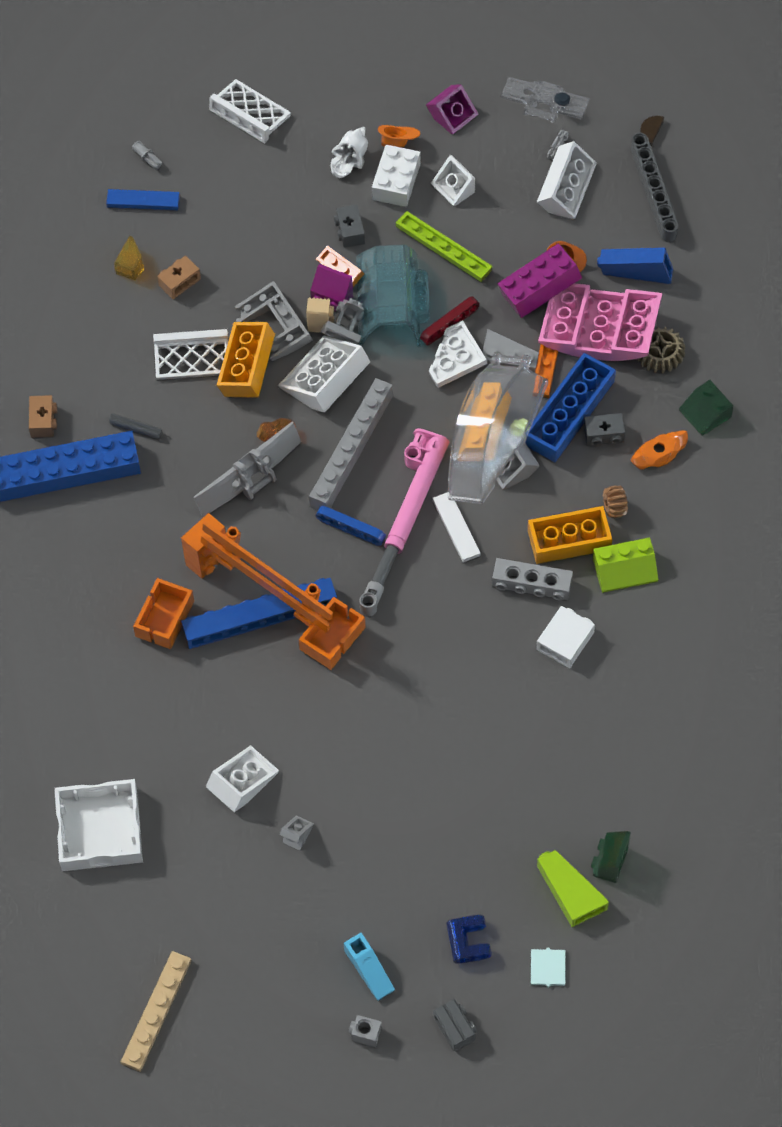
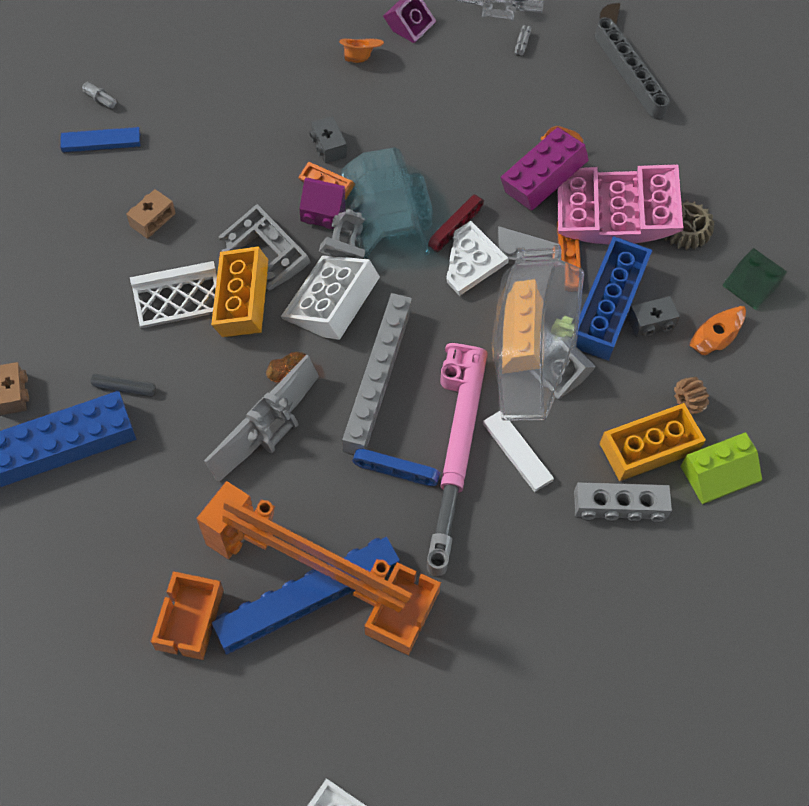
camera: 15 degrees left, 0 degrees up
clear yellow slope [114,236,144,281] -> none
white fence [209,79,291,143] -> none
tan brick [306,298,335,333] -> none
white head [330,127,368,178] -> none
white brick [372,145,420,207] -> none
lime plate [396,211,493,282] -> none
white slope [431,155,475,206] -> none
white brick [536,606,595,668] -> none
white slope [537,141,597,219] -> none
blue slope [597,248,673,284] -> none

